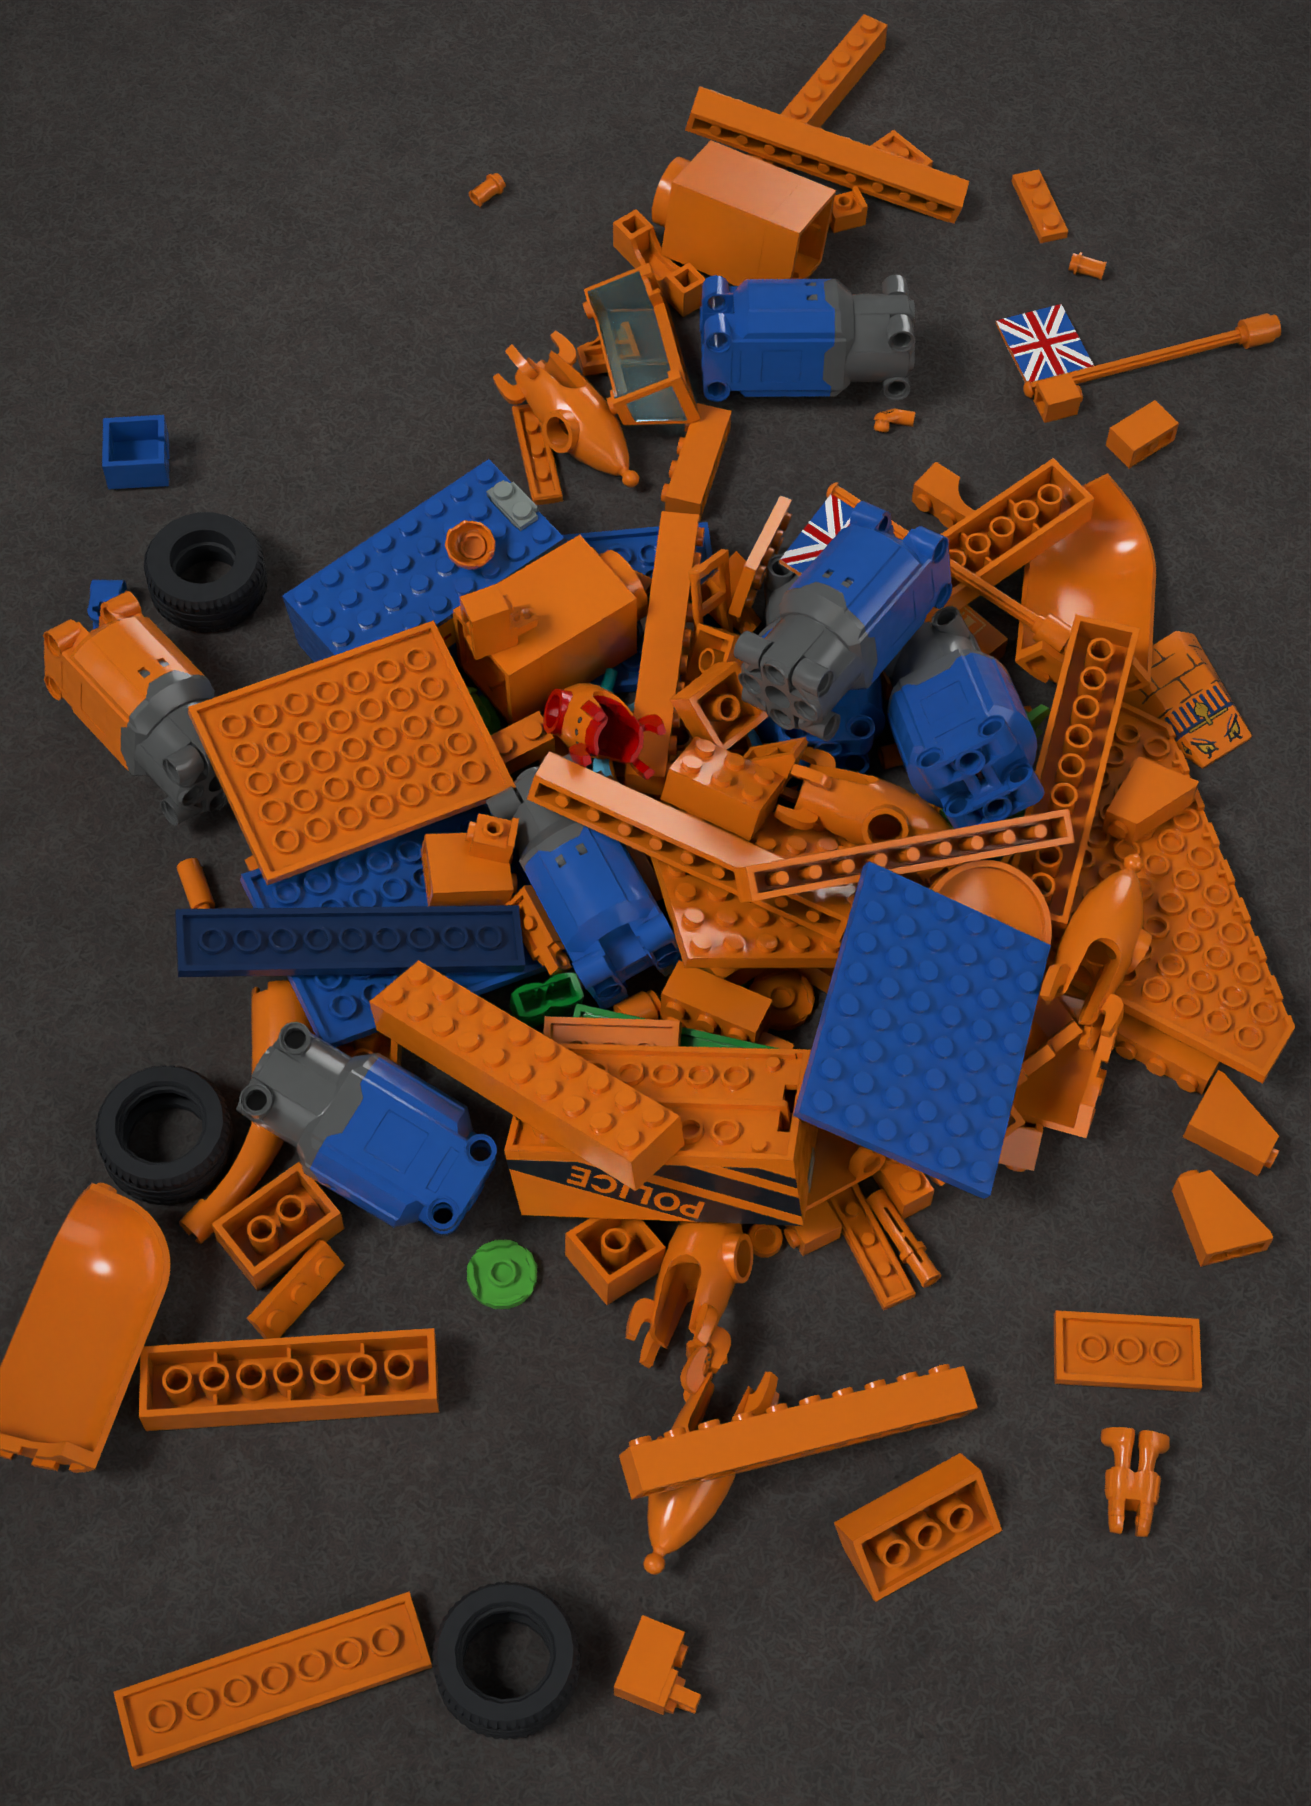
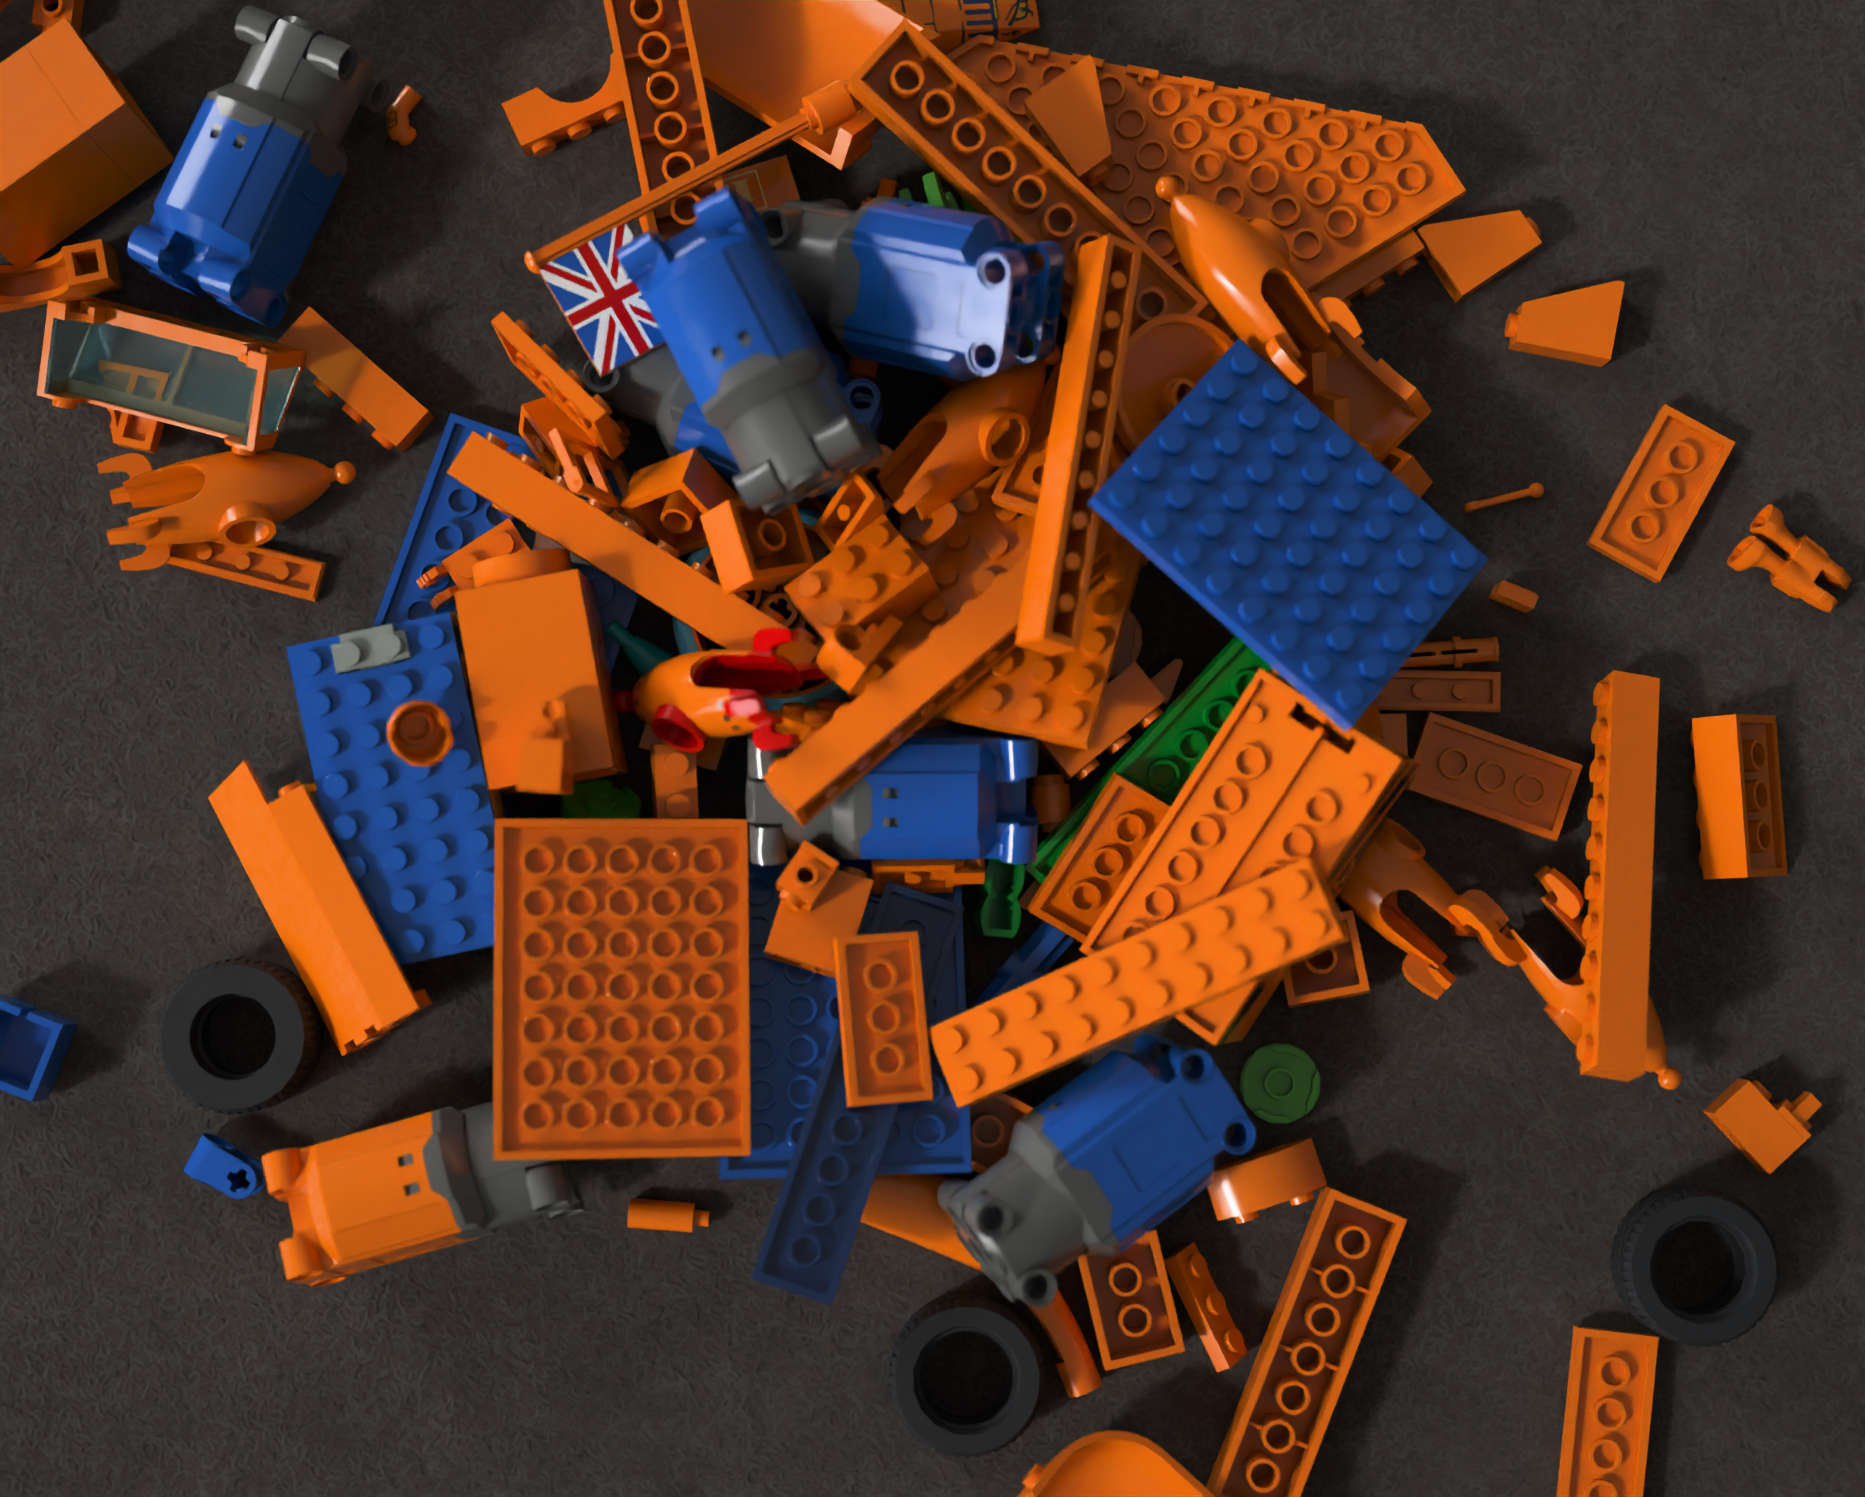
camera: 60 degrees left, 25 degrees up
none -> orange panel [208,760,432,1056]
none -> orange plate [817,614,904,693]
none -> orange plate [833,931,933,1107]
none -> orange brick [1207,1138,1327,1224]
none -> orange plate [1407,712,1583,842]
none -> orange hinge [1462,483,1544,513]
none -> orange tile [1489,580,1539,613]

